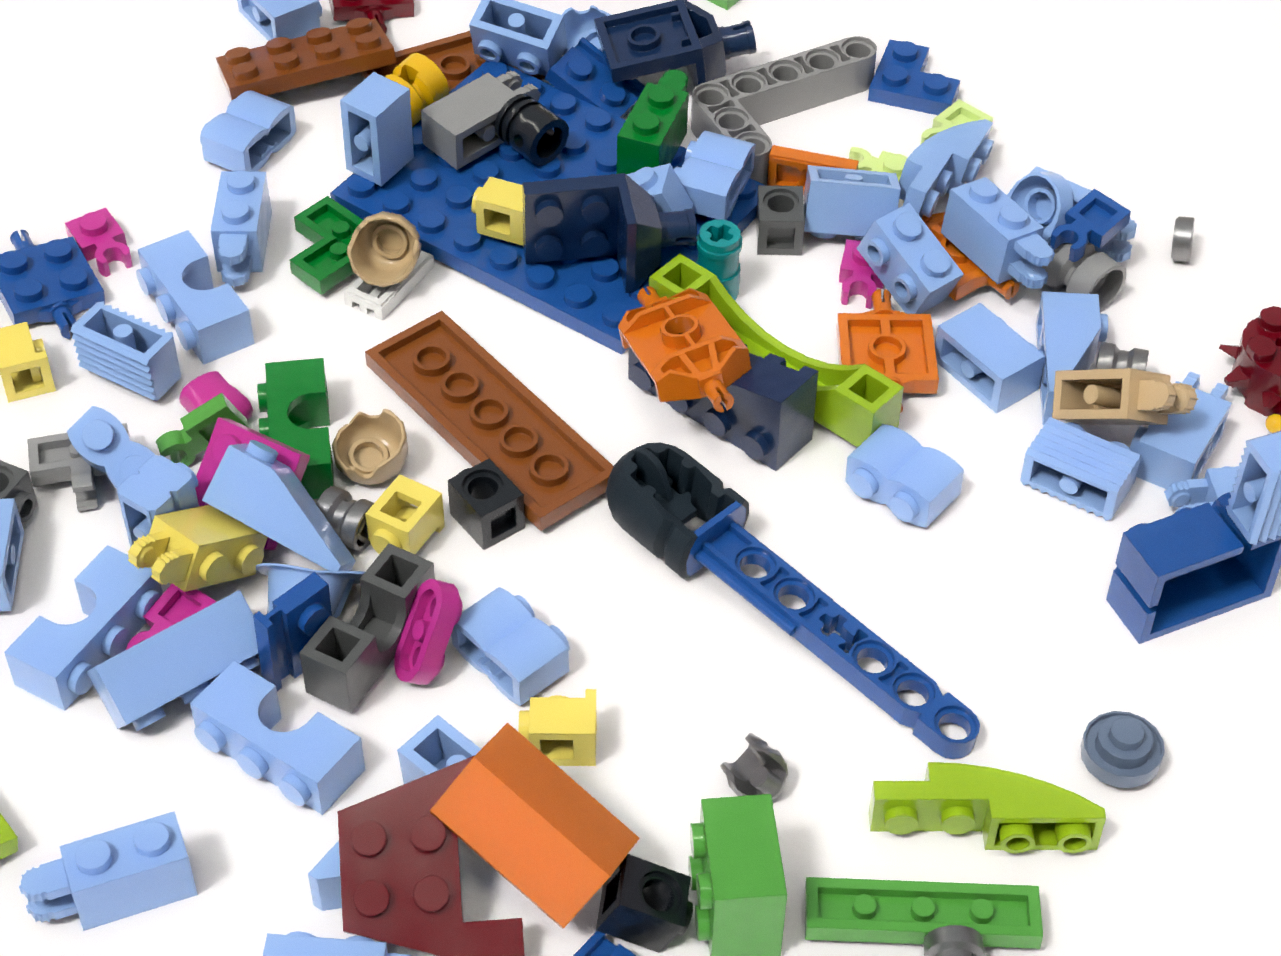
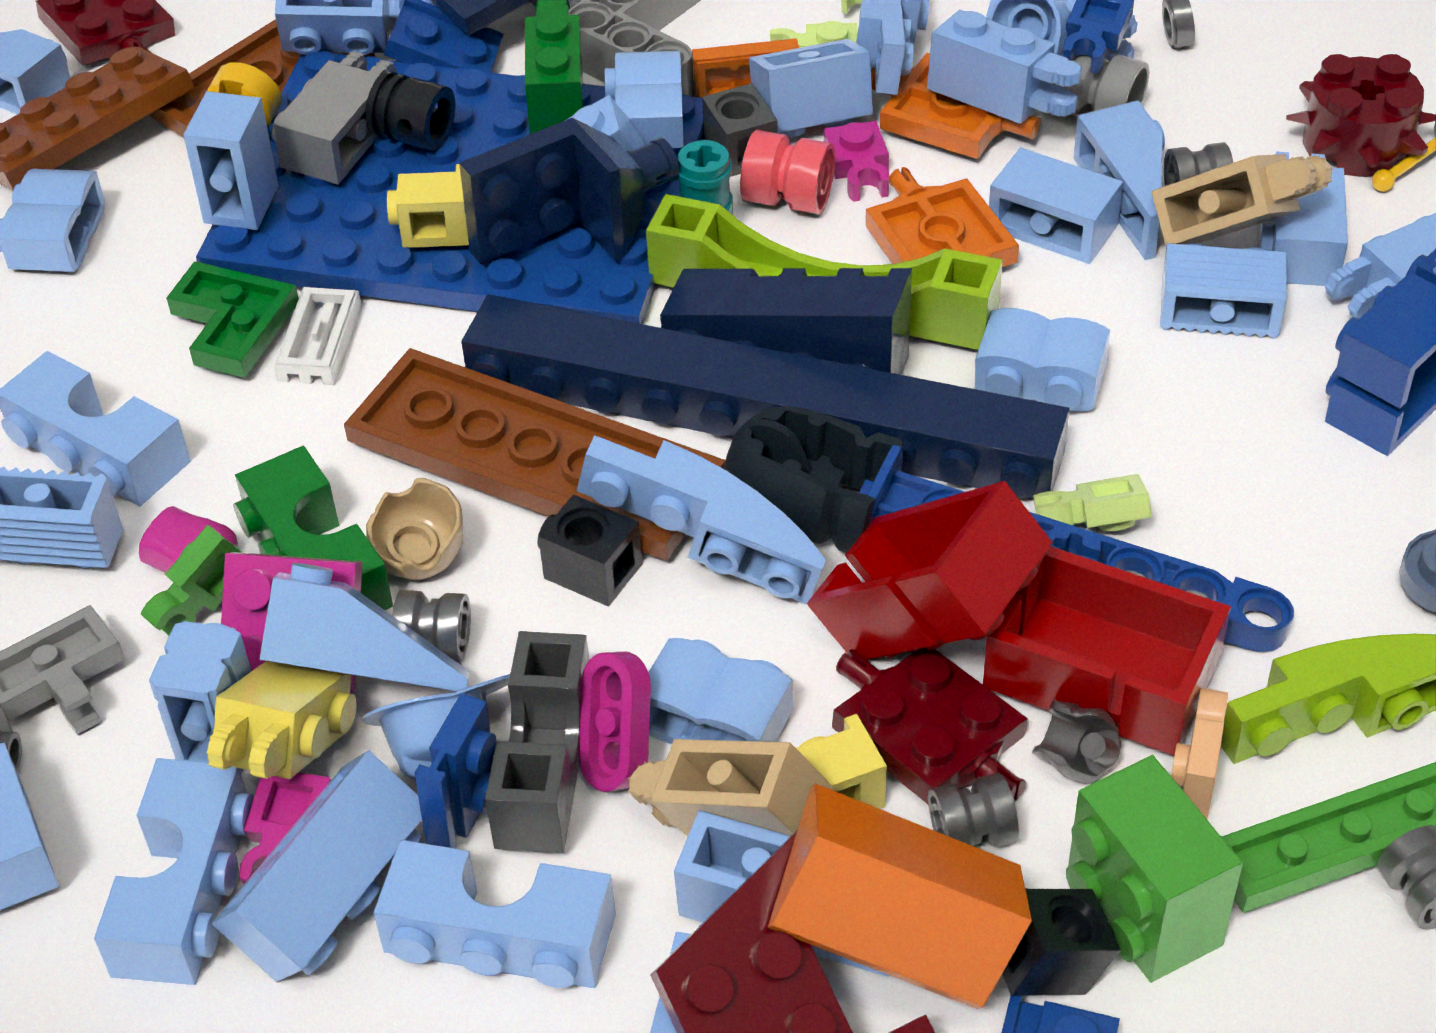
camera: 20 degrees left, 0 degrees up
light blue brick [67,406,155,488] -> none
light blue hinge [210,170,272,288] -> none
tan hair [347,211,422,287] -> none
light yellow brick [365,474,445,554] -> none
orange plate [618,286,752,412] -> none
light blue brick [856,203,964,314] -> none
none -> dark blue brick [461,294,1070,500]
none -> light blue slope [577,435,826,604]
none -> tan hinge [628,739,833,837]
none -> coral wheel [740,130,835,215]
none -> red piece [807,481,1053,660]
none -> dark red plate [832,647,1028,804]
none -> flat silver wheel [928,773,1019,847]
none -> red piece [983,546,1231,756]
none -> yellowish green plate [1033,474,1152,531]
none -> light nougat plate [1171,688,1229,819]

